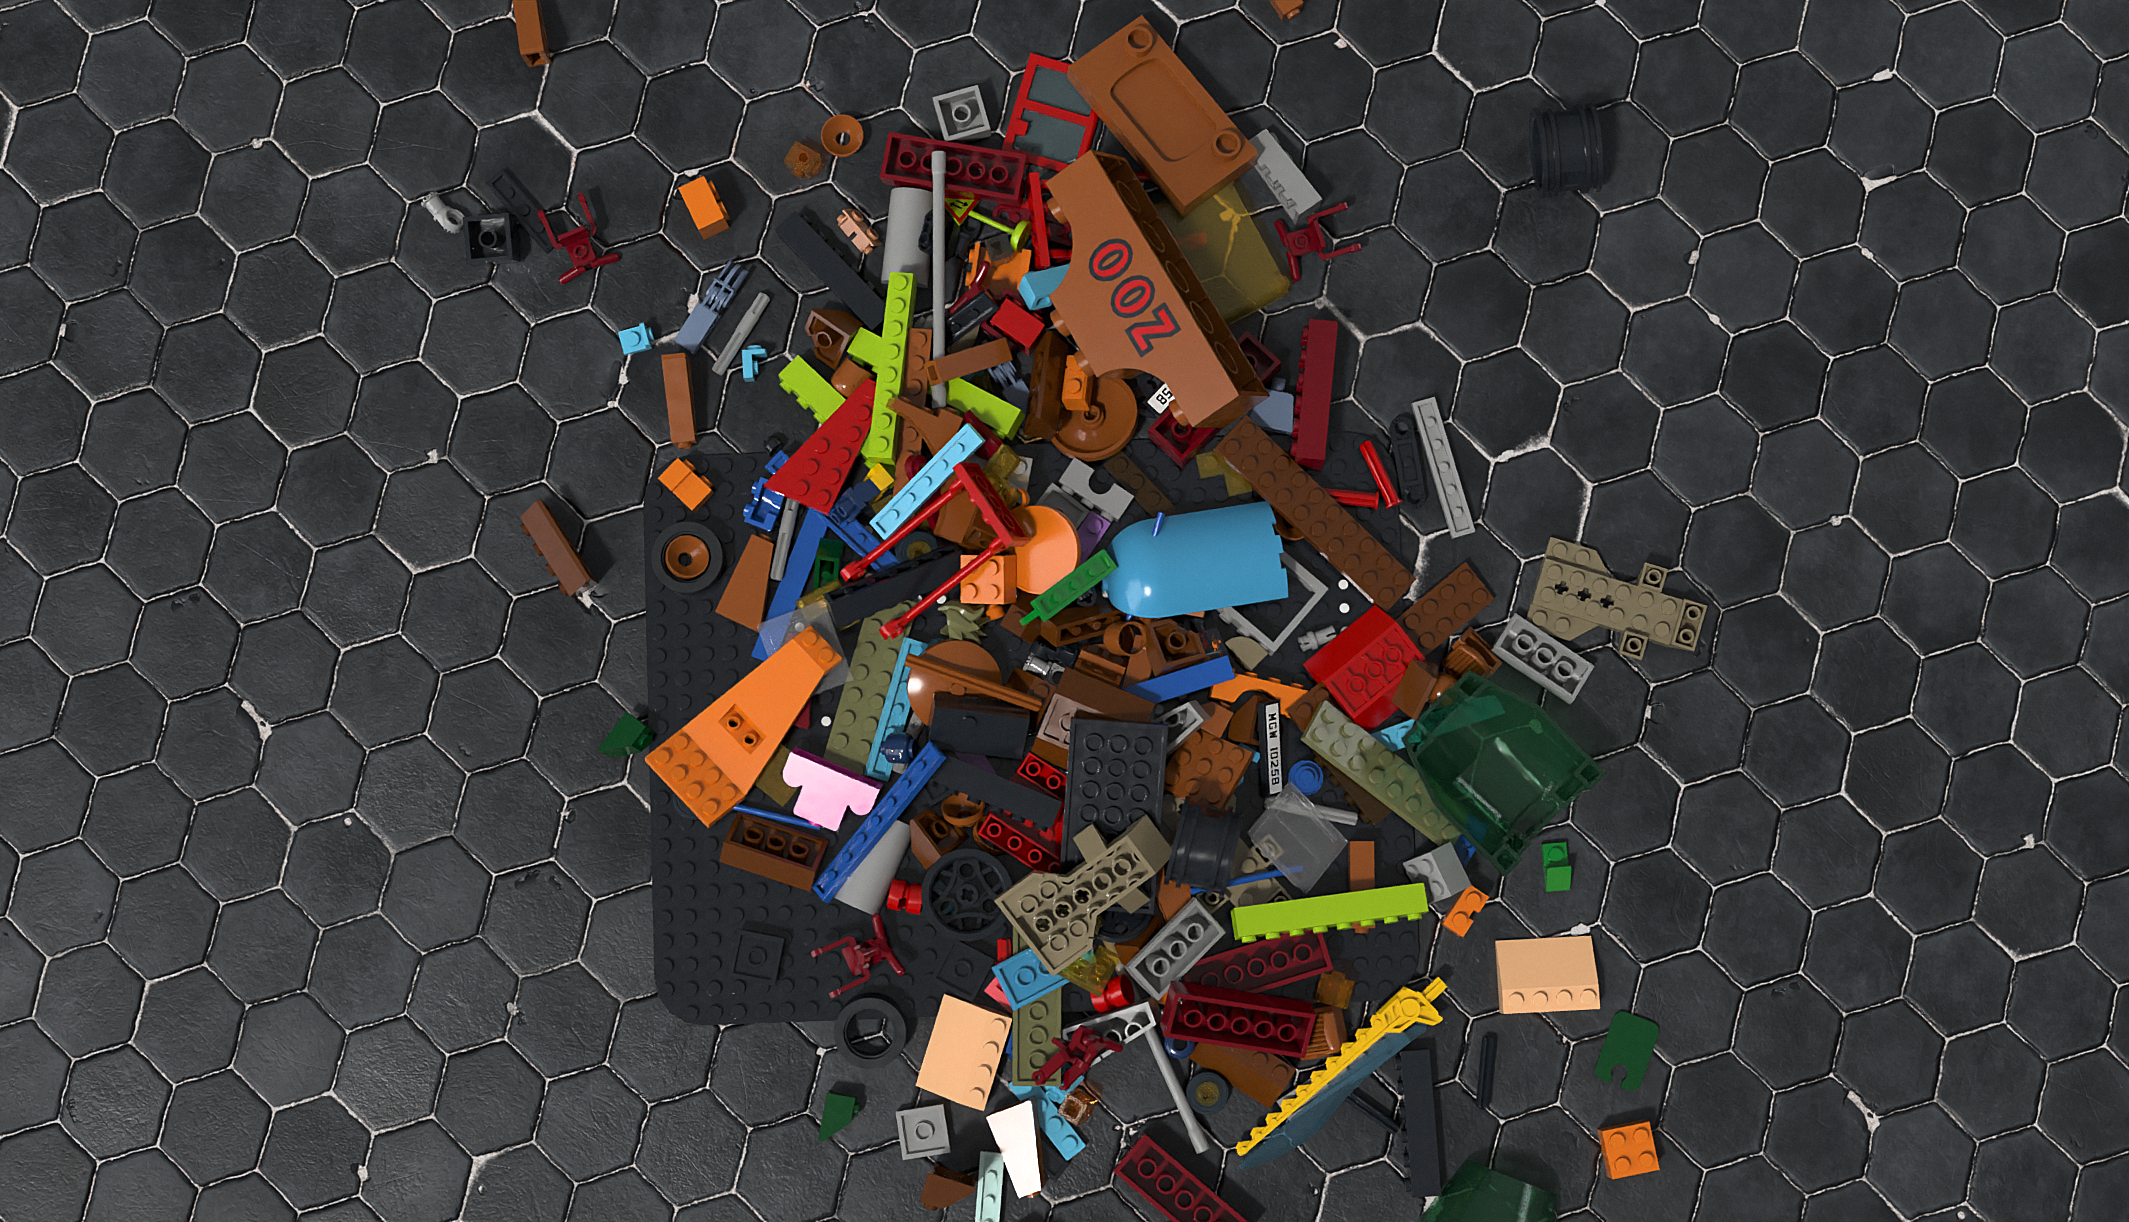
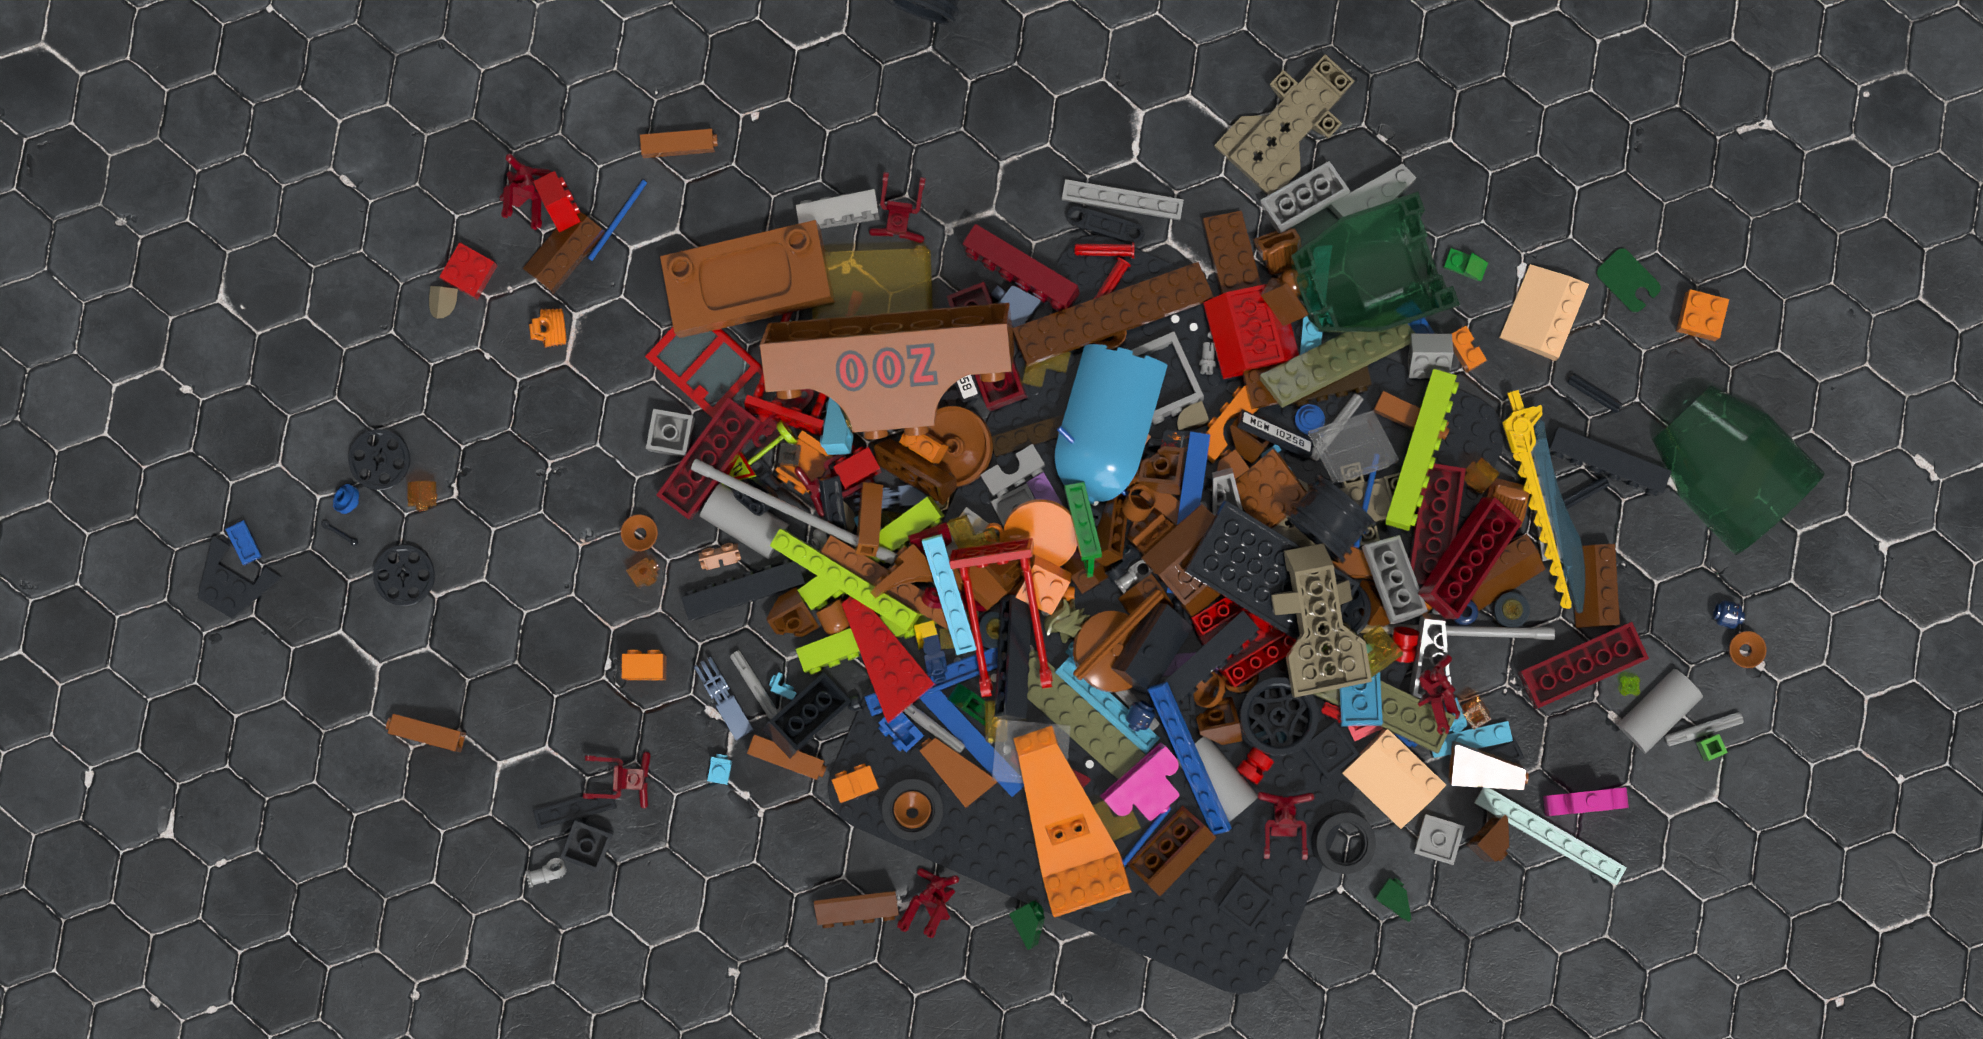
camera: 65 degrees left, 0 degrees up
none -> black brick [762,672,852,759]
none -> dark red piece [897,868,959,938]
none -> light grey wedge [1329,164,1416,236]
none -> reddish brown slope [1571,544,1620,628]

